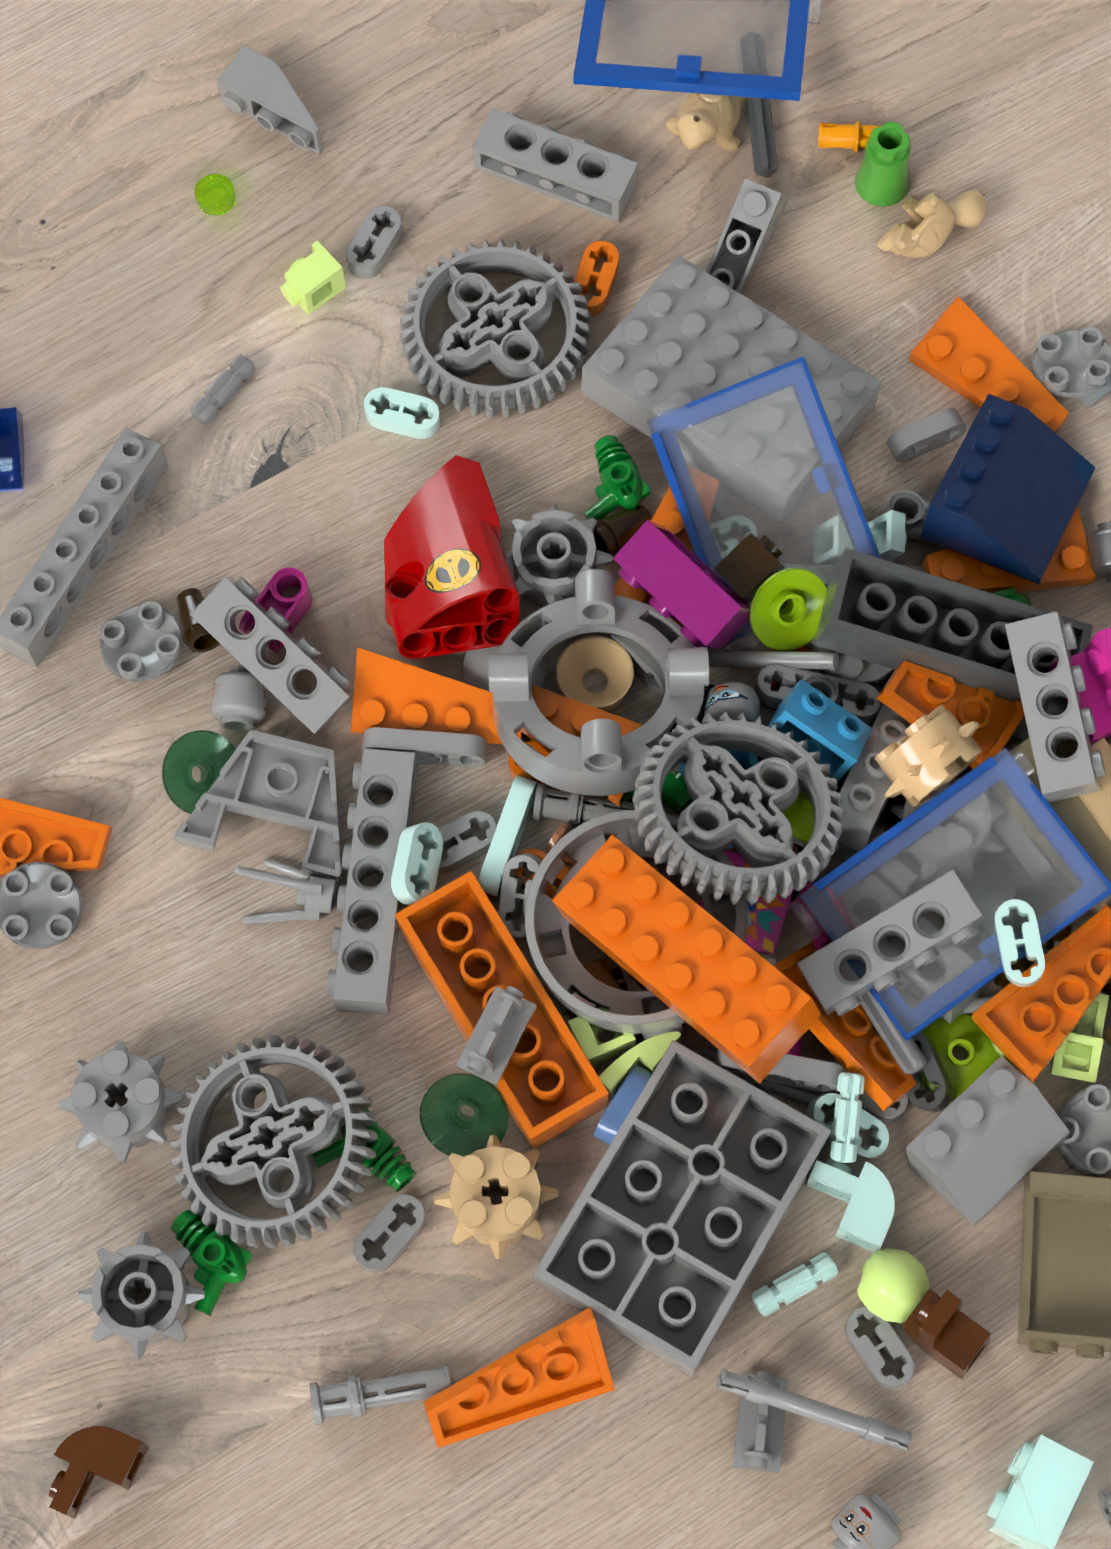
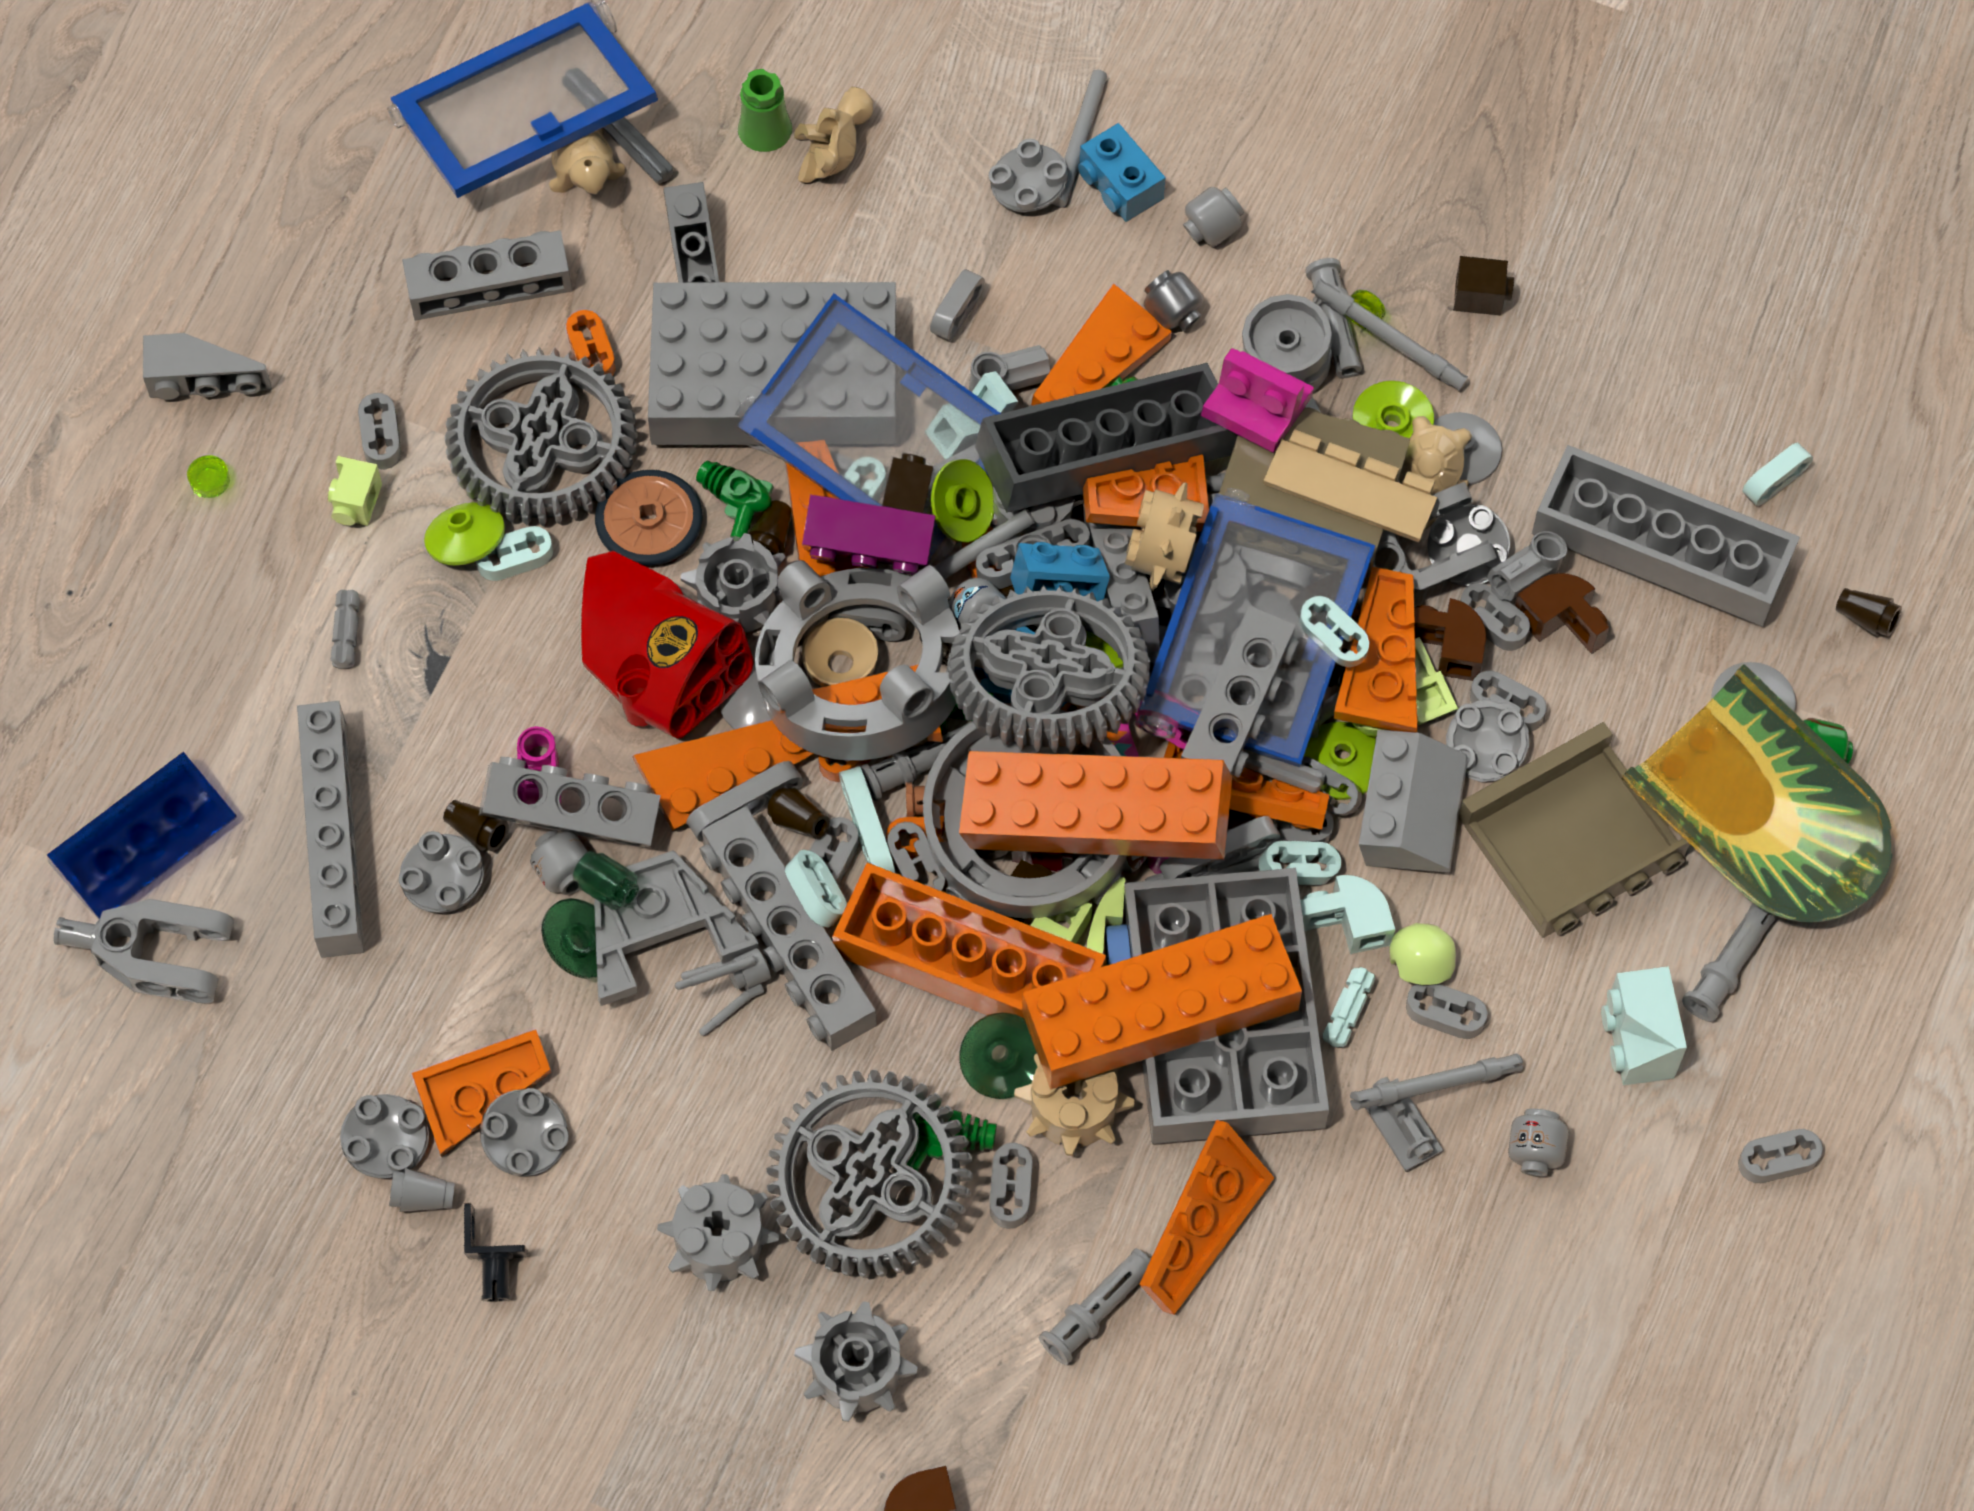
camera: 40 degrees left, 5 degrees down
green piece [171,1210,253,1316] -> none
light grey hinge [456,986,537,1086] -> none
light orange axle [818,121,880,153] -> none
light aqua axle [830,1072,865,1163] -> none
reddish brown brick [902,1289,991,1380] -> none
orange wing [909,296,1069,433] -> none
dark blue slope [920,394,1095,584] -> none
light grey brick [1005,611,1106,803] -> none
none -> lime dish [424,502,505,565]
none -> clear green brick [573,851,639,910]
none -> nougat wheel [595,469,703,566]
none -> dark brown cone [767,788,830,839]
none -> orange brick [1022,914,1302,1090]

